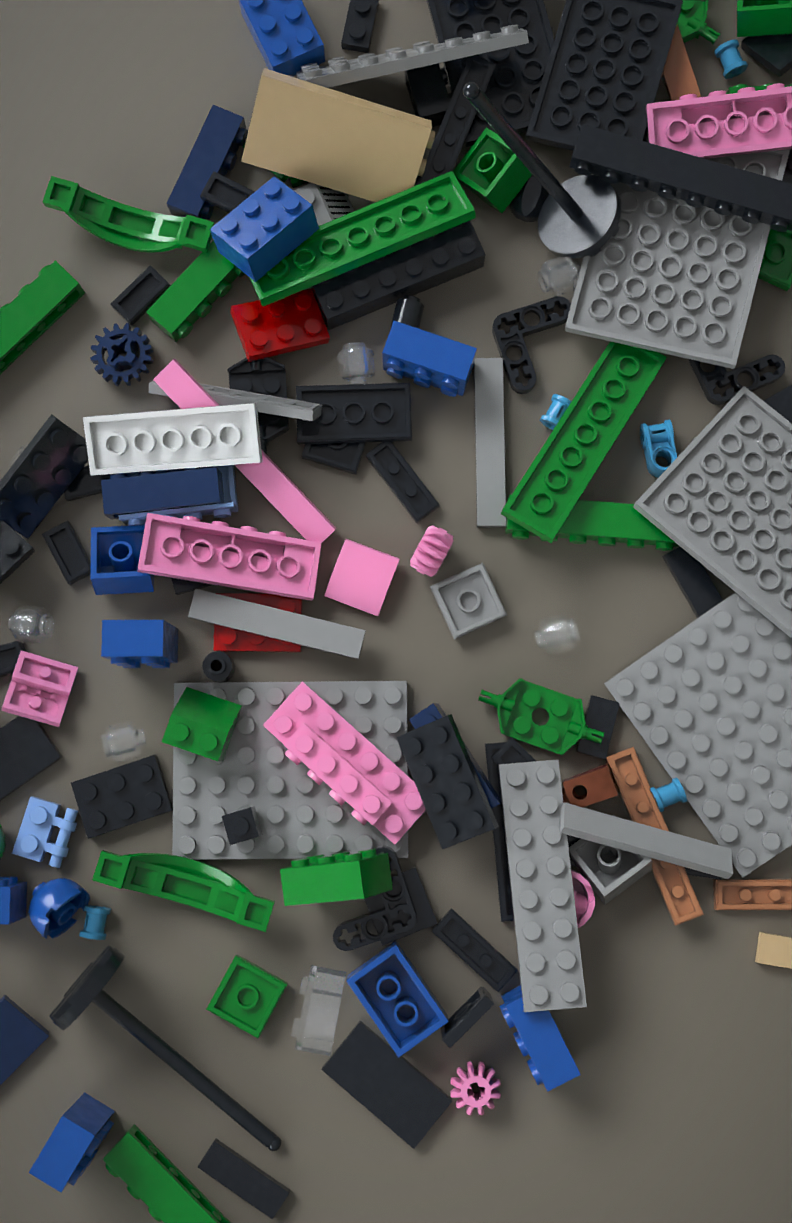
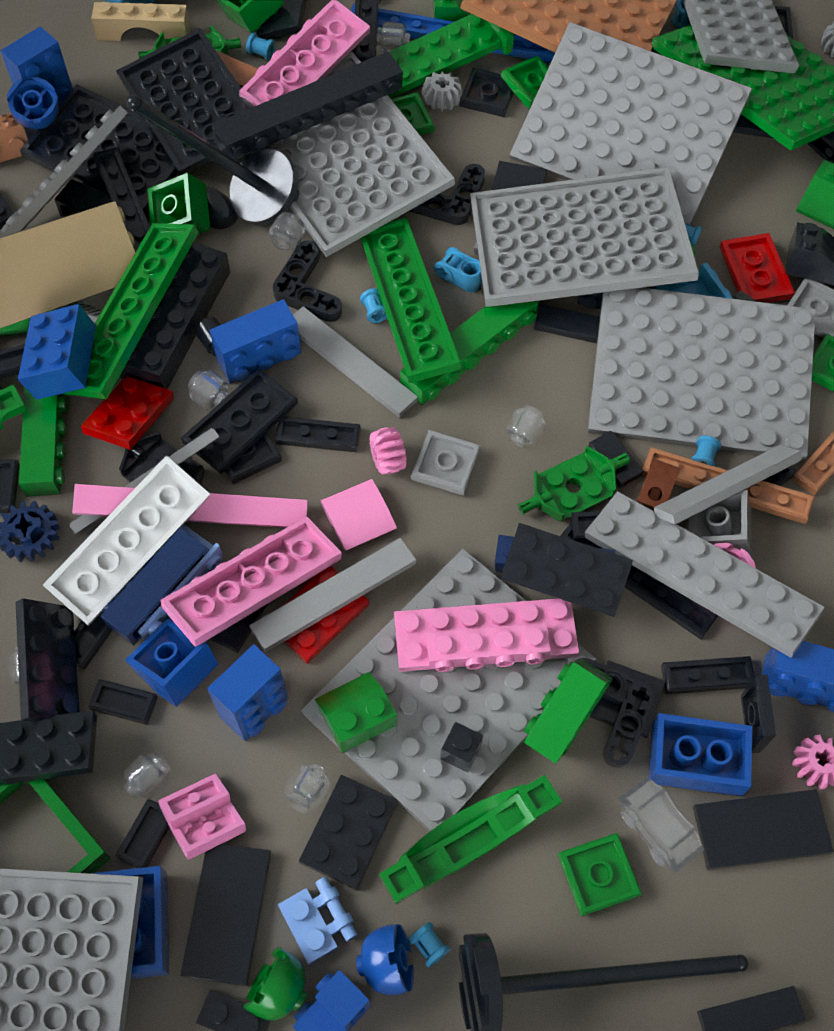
camera: 50 degrees left, 20 degrees down
black brick [202,651,235,682] -> none

